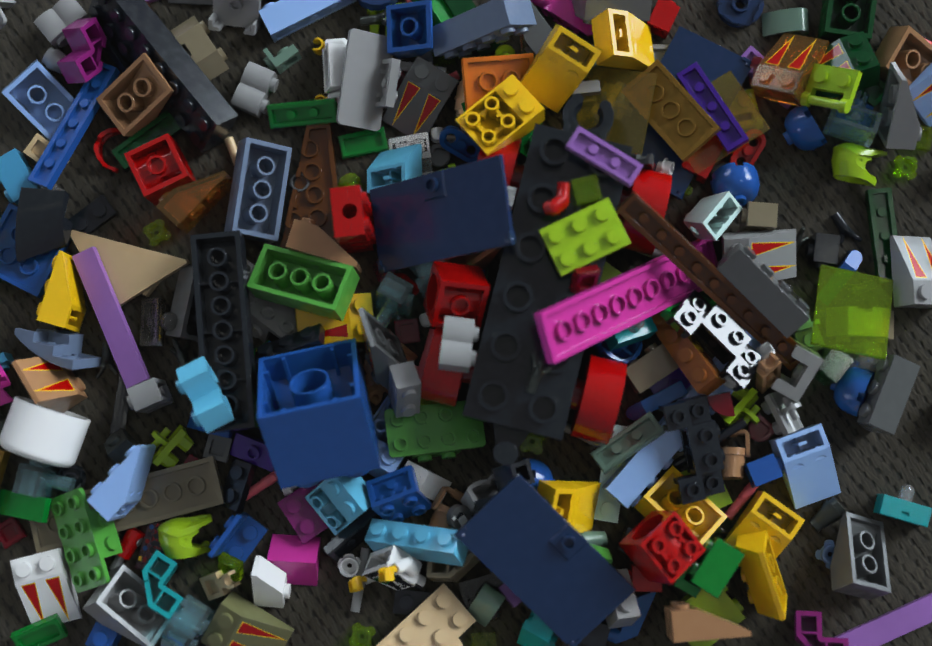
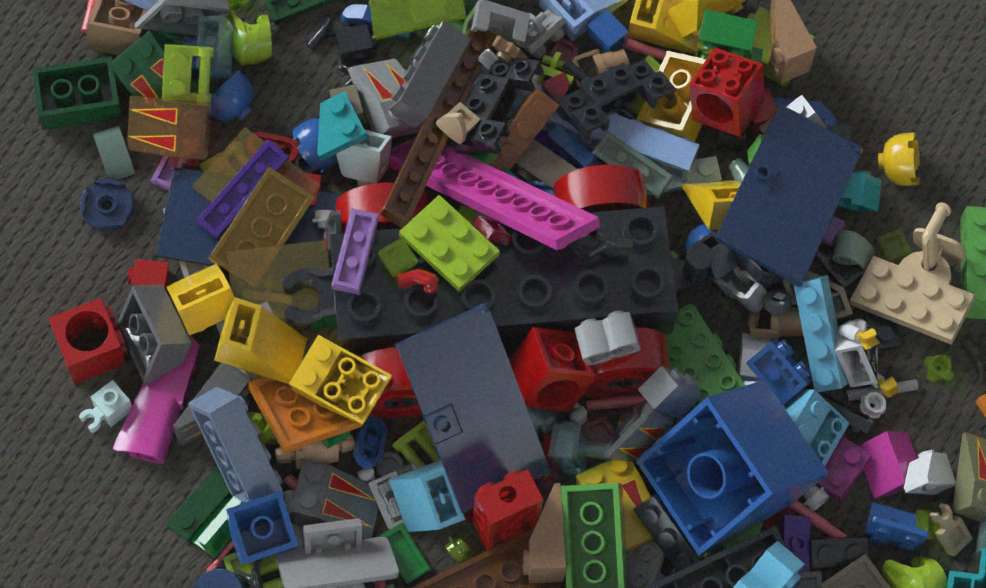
camera: 120 degrees left, 15 degrees down
none -> teal wing [317,91,368,161]
none -> tan tile [436,102,481,144]

